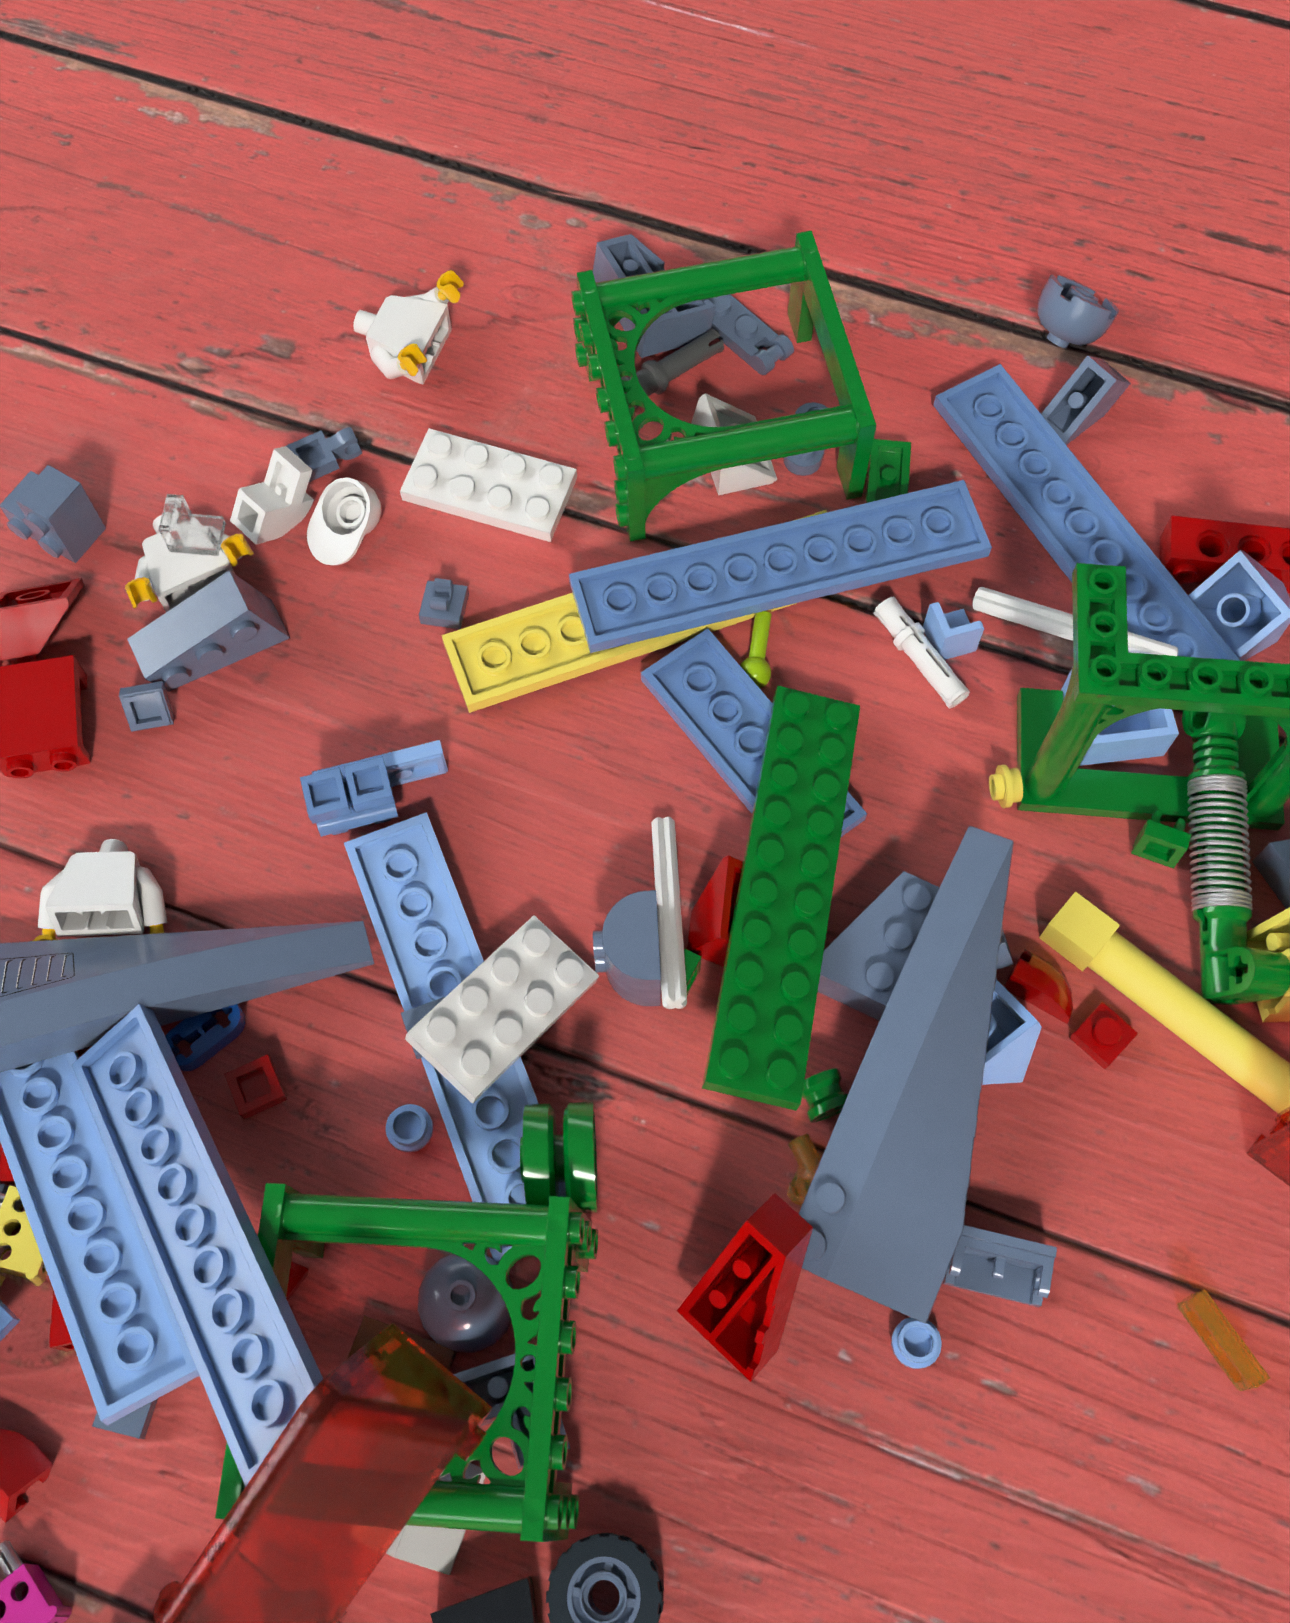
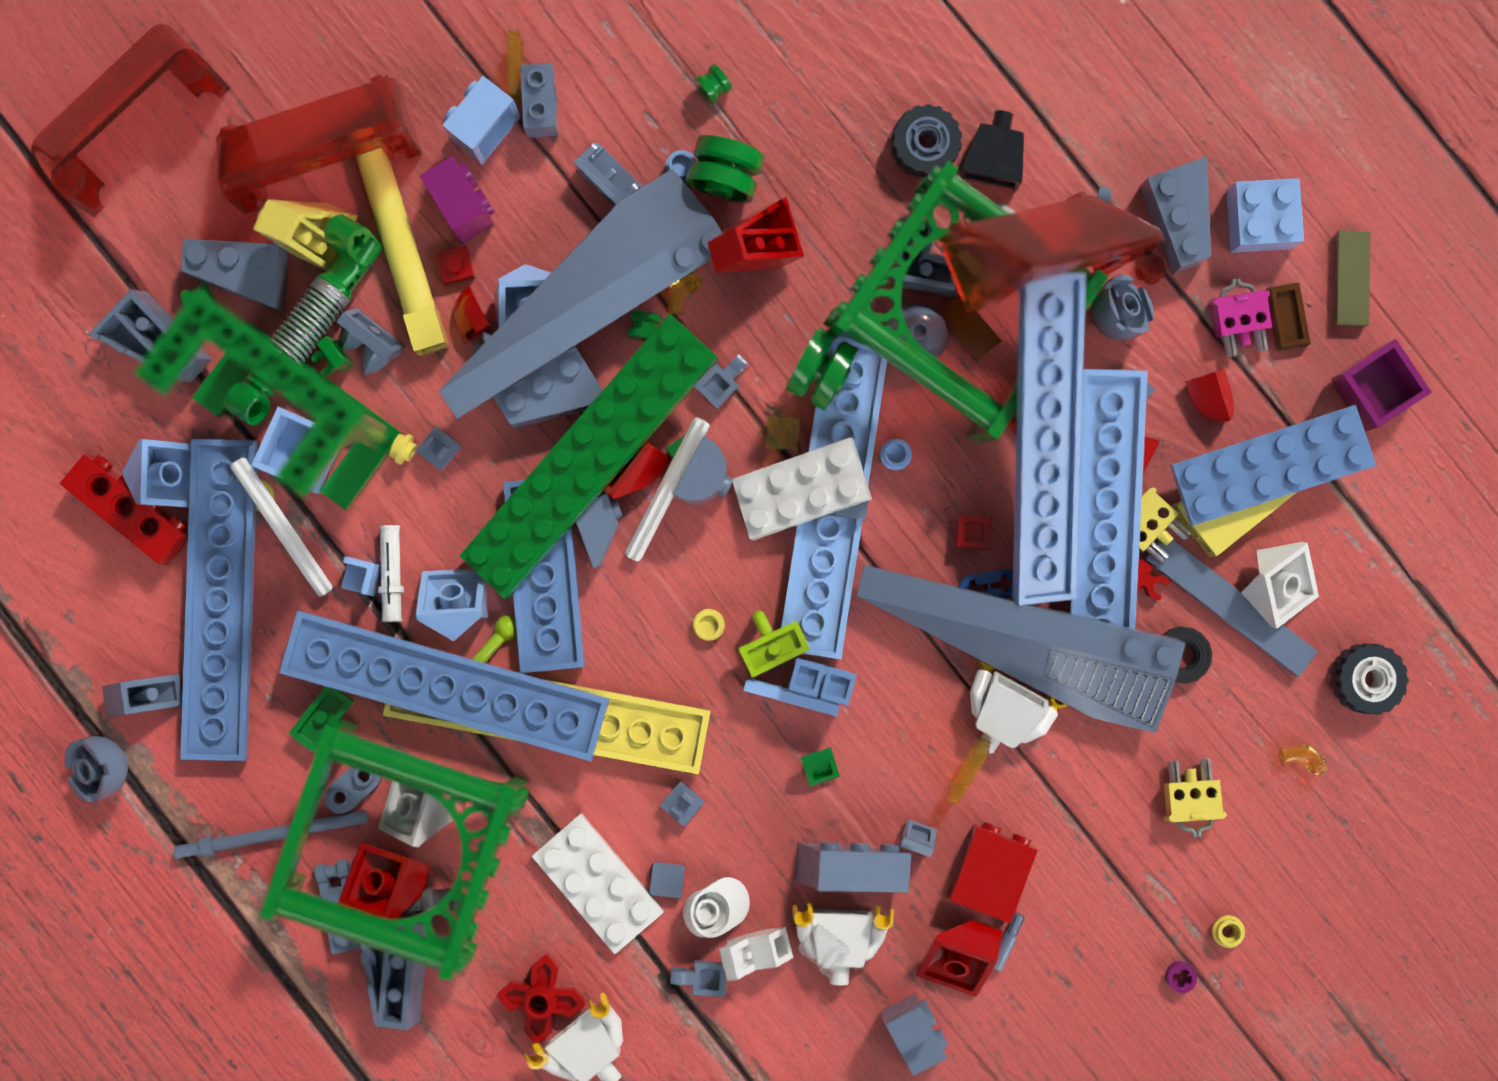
camera: 155 degrees left, 20 degrees up
none -> sand blue bar [174,810,368,859]
none -> sand blue tile [337,308,406,374]
none -> red slope [338,842,432,919]
none -> sand blue tile [416,426,462,471]
none -> light blue slope [416,569,488,641]
none -> magenta piece [420,156,495,244]
none -> light blue piece [442,76,521,166]
none -> red plant [497,953,586,1043]
none -> sand blue brick [520,63,559,138]
none -> sand blue slope [576,494,623,569]
none -> sand blue tile [649,861,685,898]
none -> green wheel [686,135,765,203]
none -> light yellow tile [693,609,725,641]
none -> green wheel [694,63,733,105]
none -> sand blue plate [694,354,748,409]
none -> lime plate [738,610,811,678]
none -> clear yellow plate [766,416,800,451]
none -> green plate [800,747,840,787]
none -> clear yellow tile [947,737,991,805]
none -> sand blue cylinder [1090,274,1154,341]

